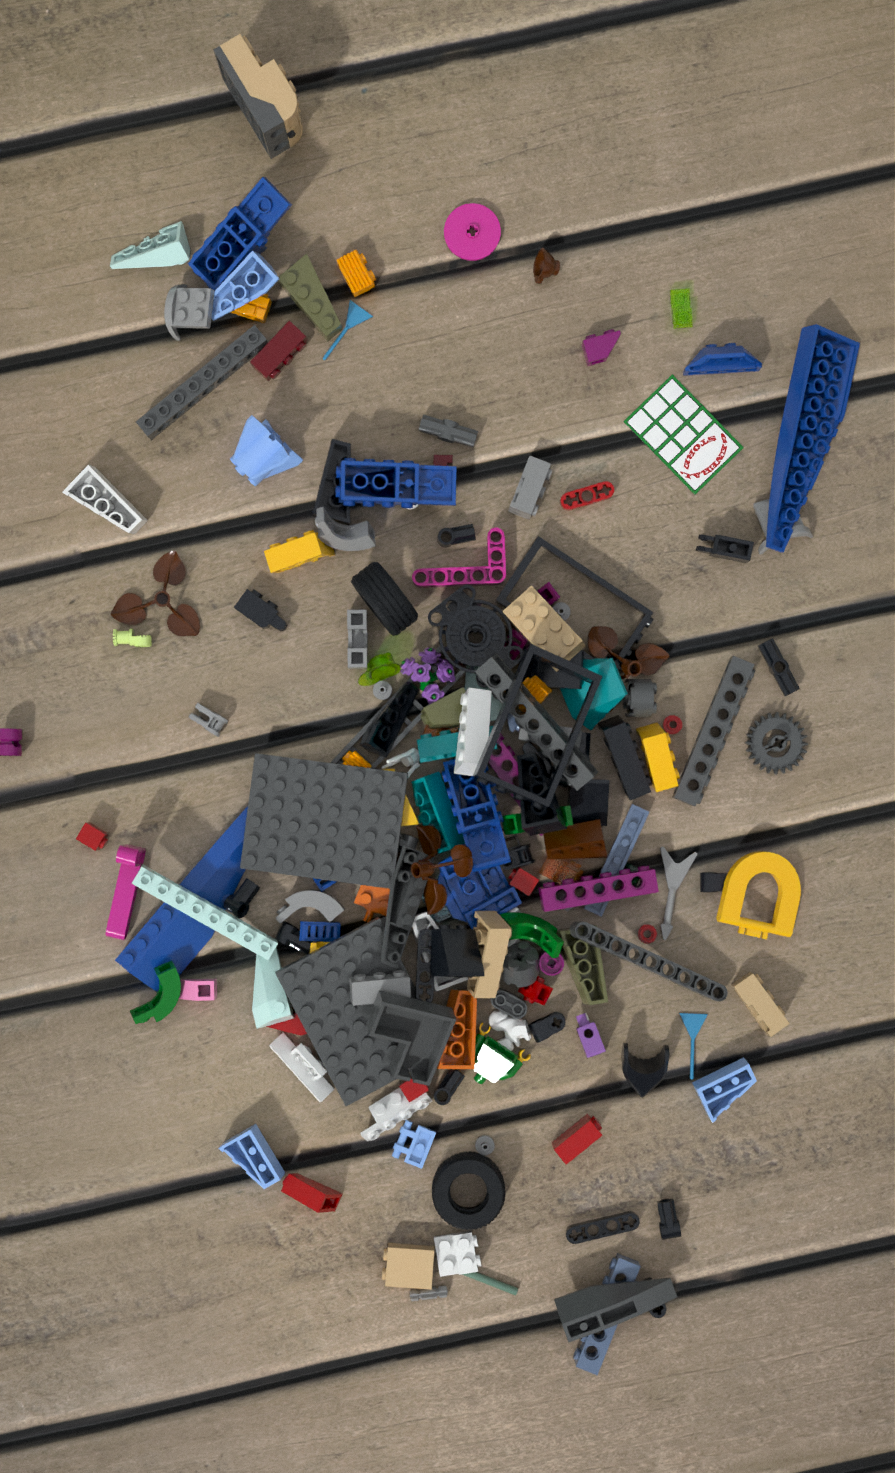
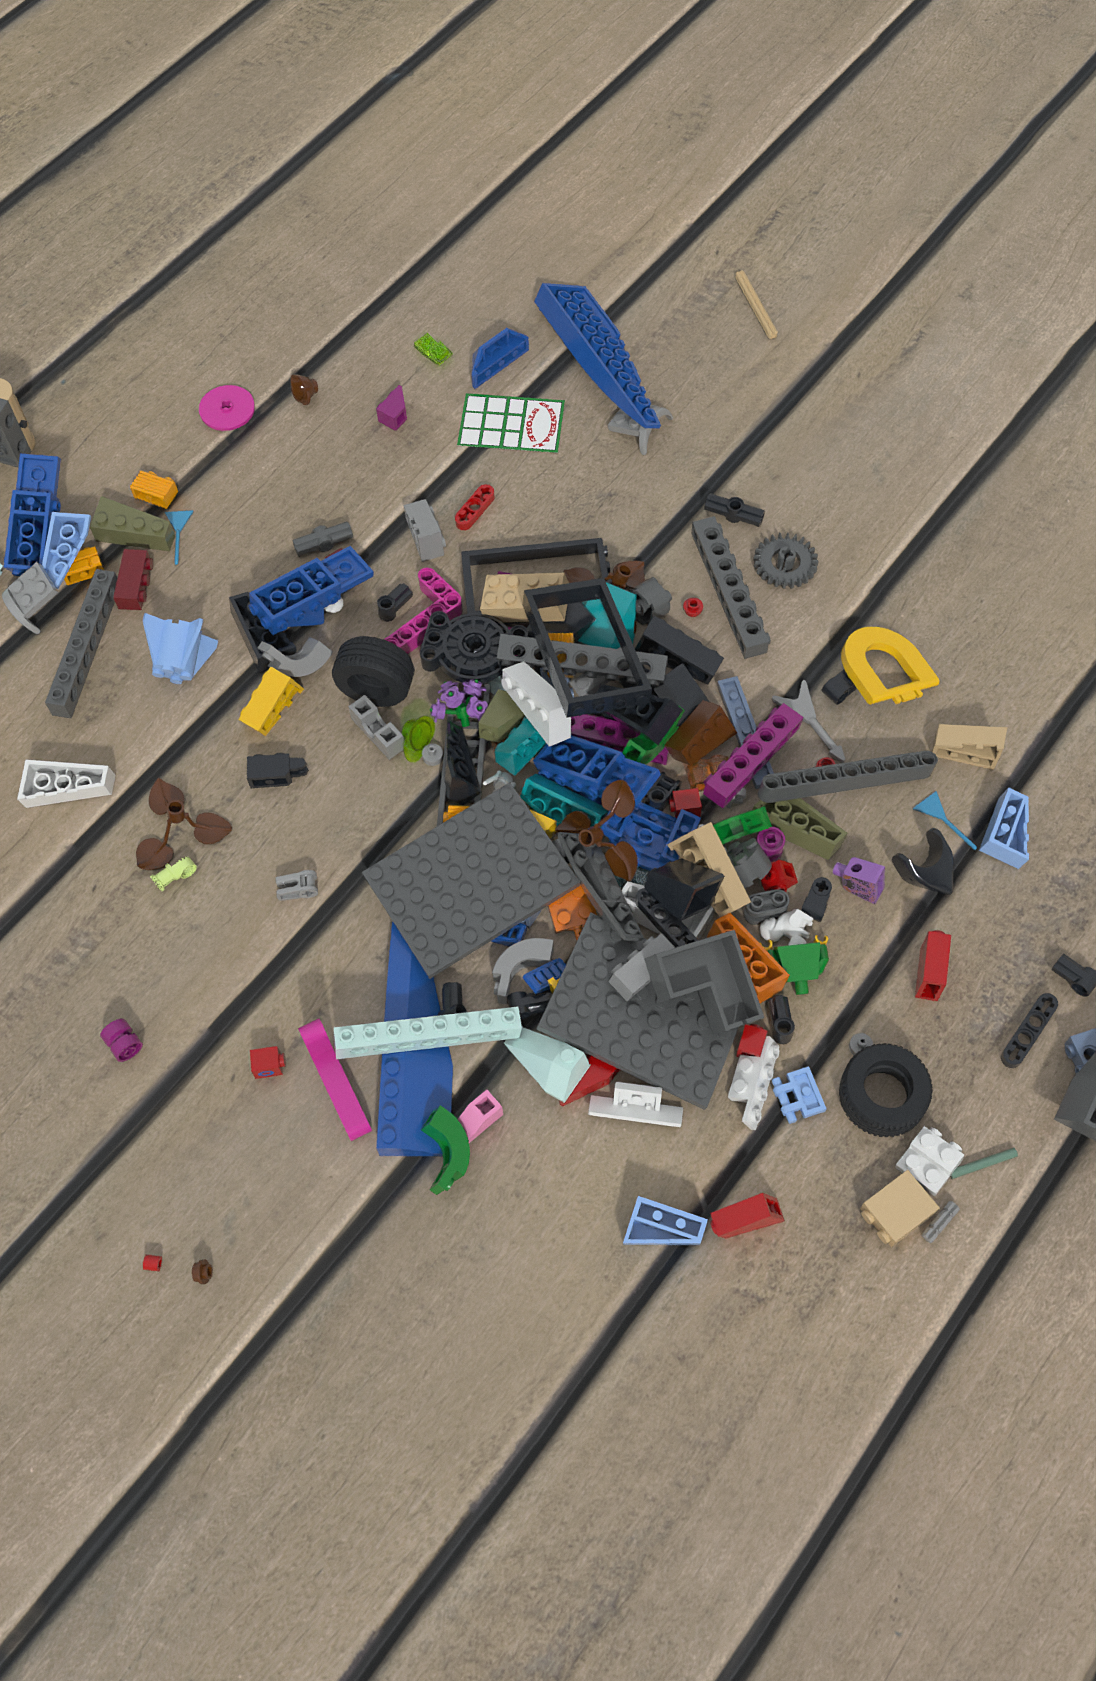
camera: 35 degrees left, 25 degrees down
yellow wedge [636,722,680,792] -> none
black hinge [696,534,754,563] -> none

